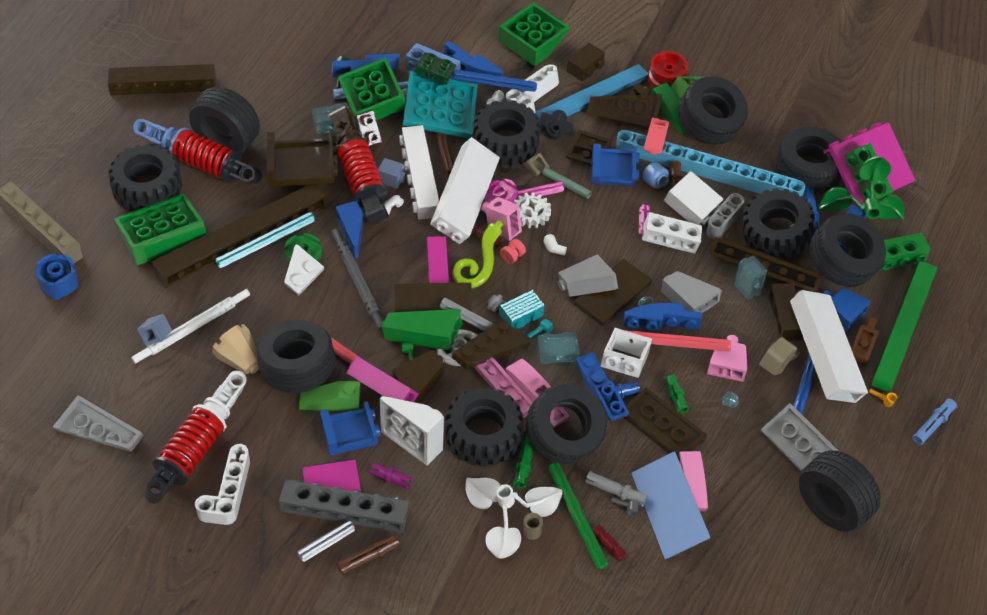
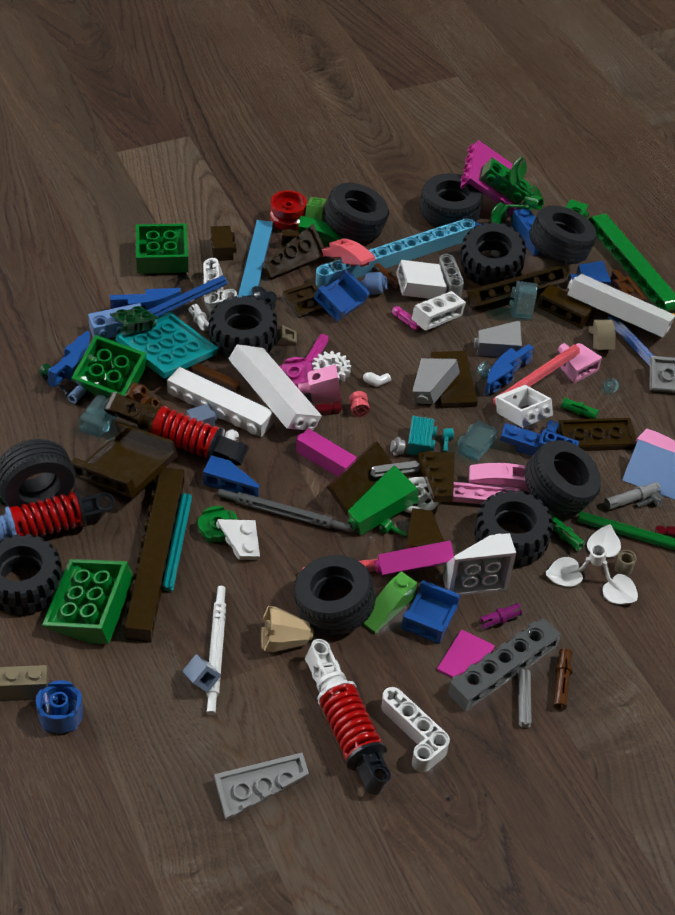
camera: 50 degrees left, 5 degrees down
lime plant [452,220,503,289] -> none
sand green piece [542,167,592,199] -> none

